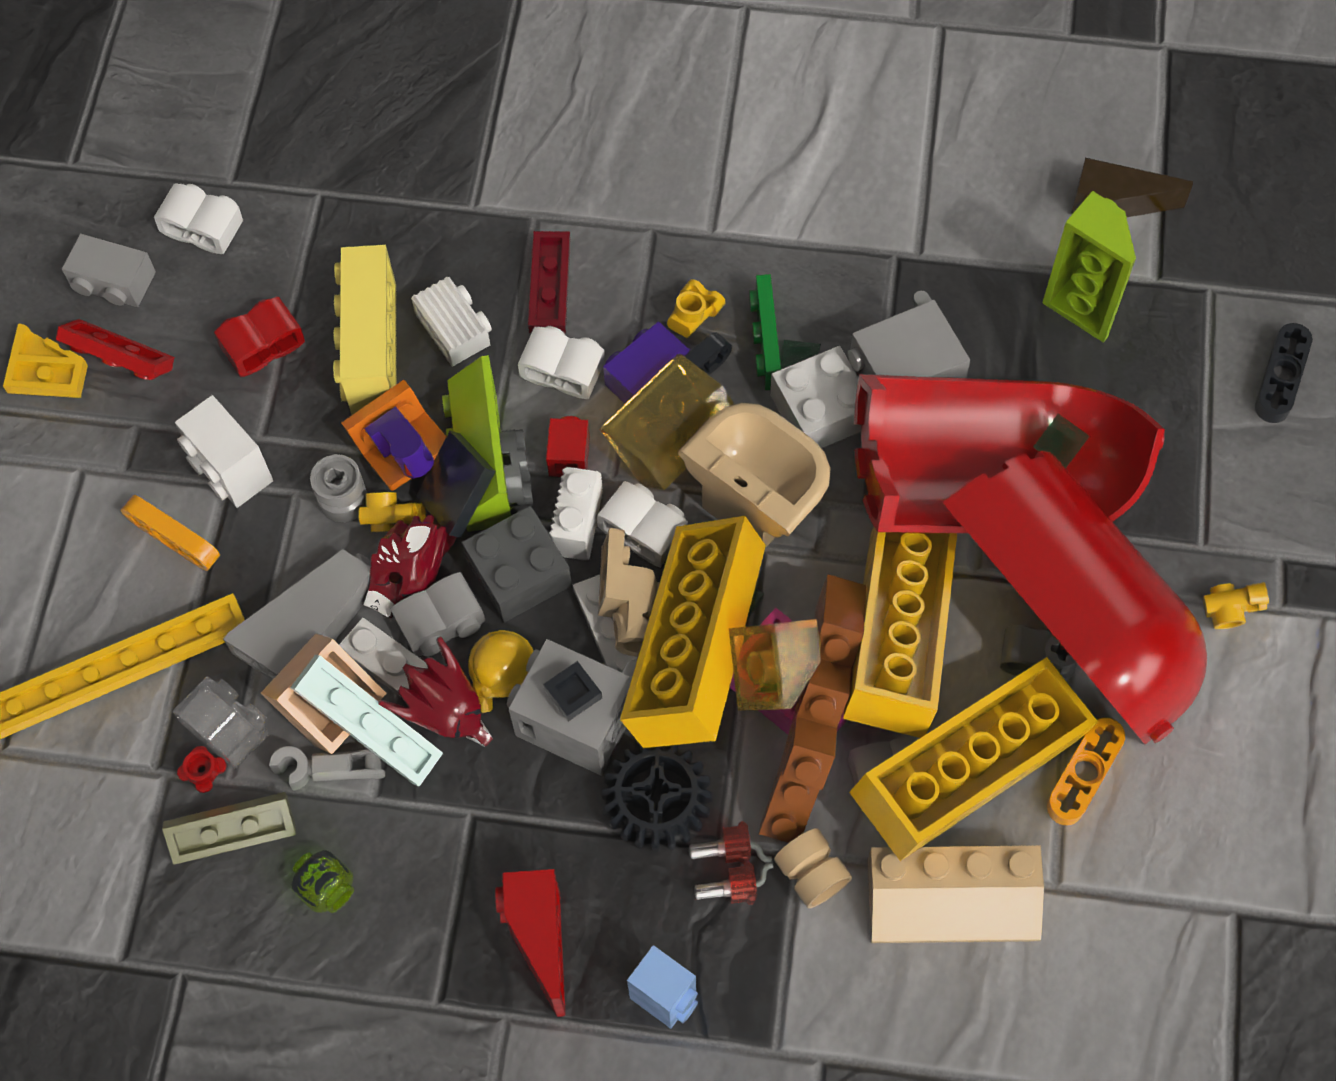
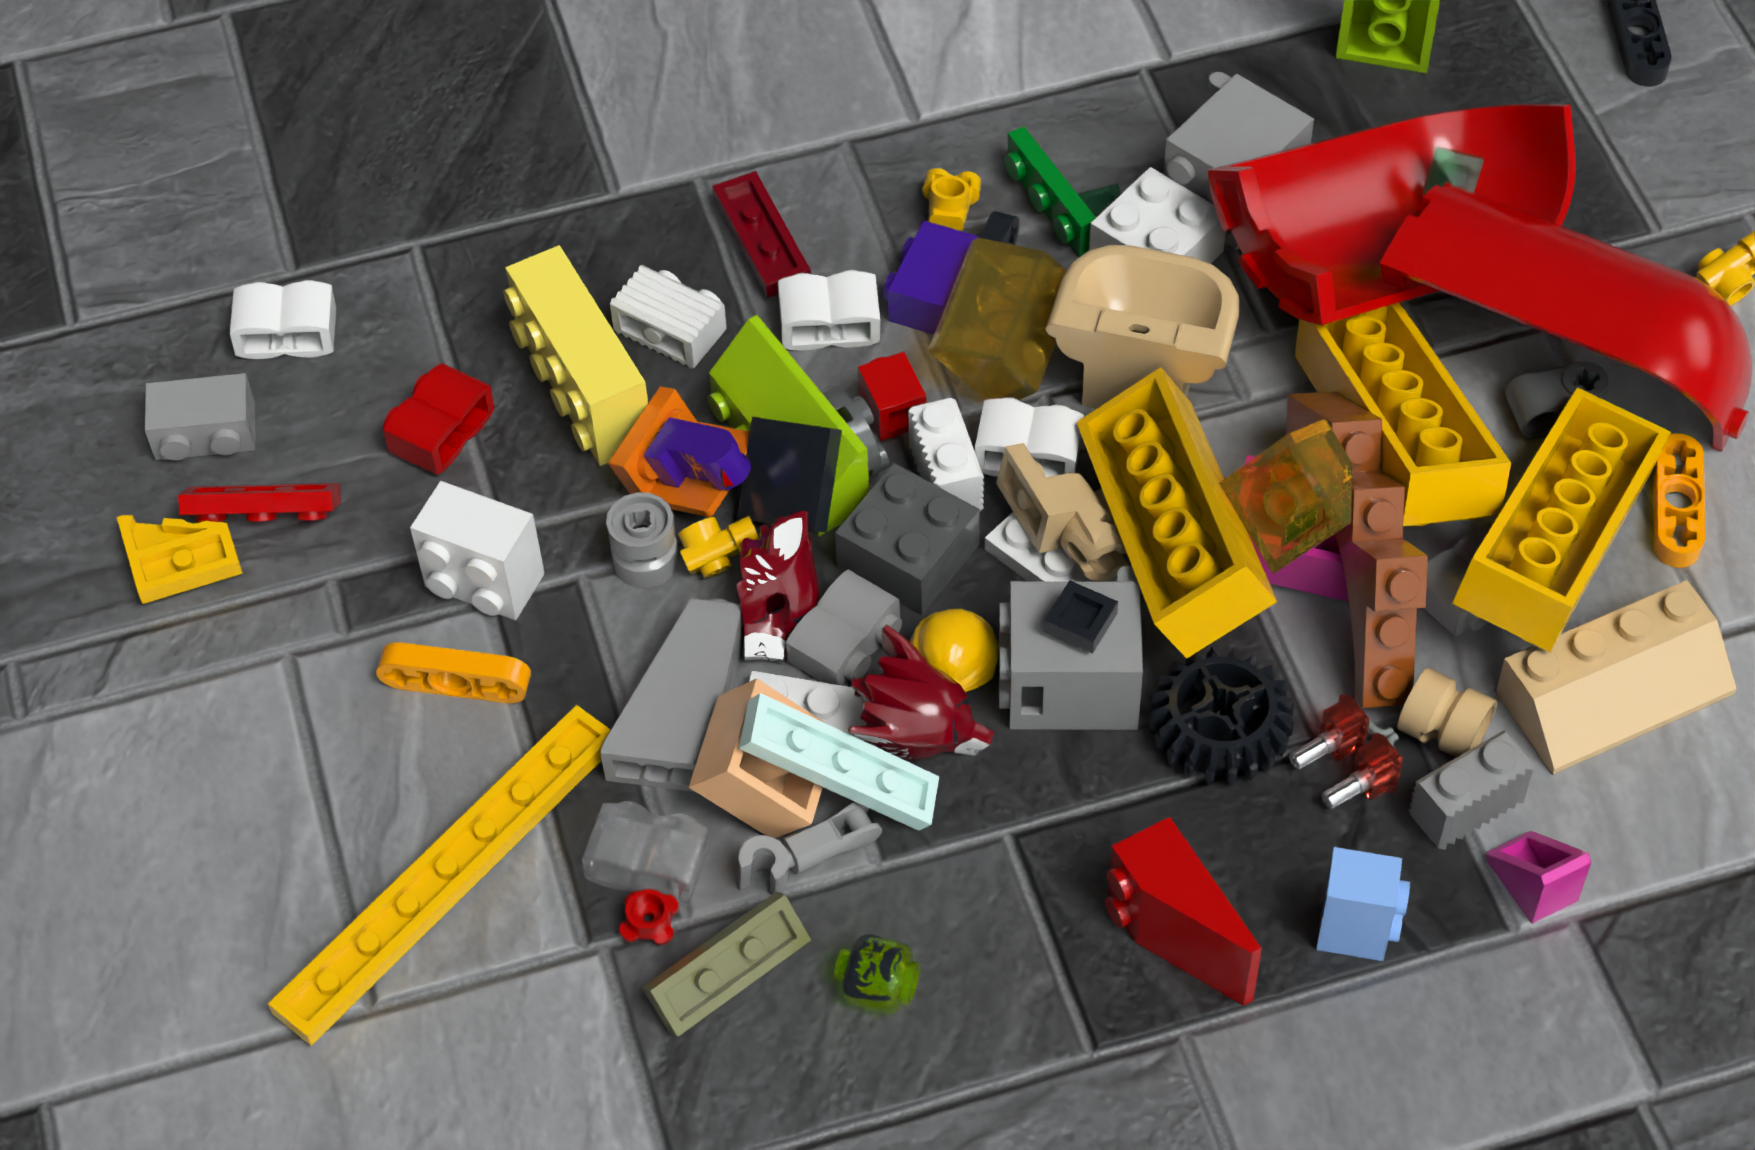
camera: 25 degrees left, 10 degrees down
none -> light grey brick [1409,731,1534,850]
none -> dark pink slope [1485,831,1591,924]

